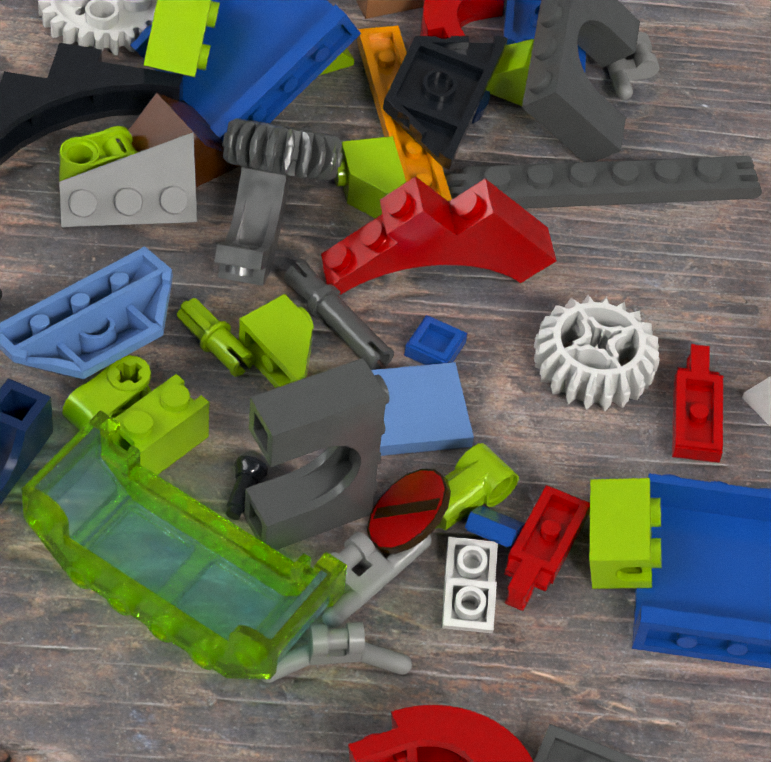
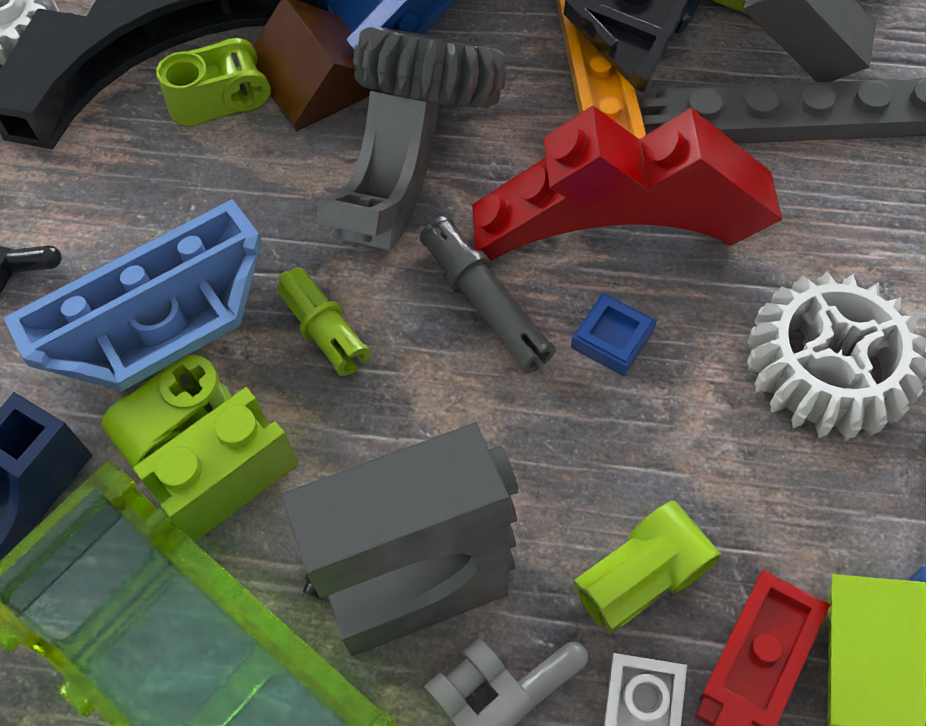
camera: 15 degrees right, 10 degrees up
light grey wing [59,132,197,228] -> none
lime slope [239,294,314,388] -> none
lime slope [334,136,406,218] -> none
red piece [367,468,451,554] -> none
medium blue tile [371,362,474,456] -> none
blue tile [465,506,525,547] -> none

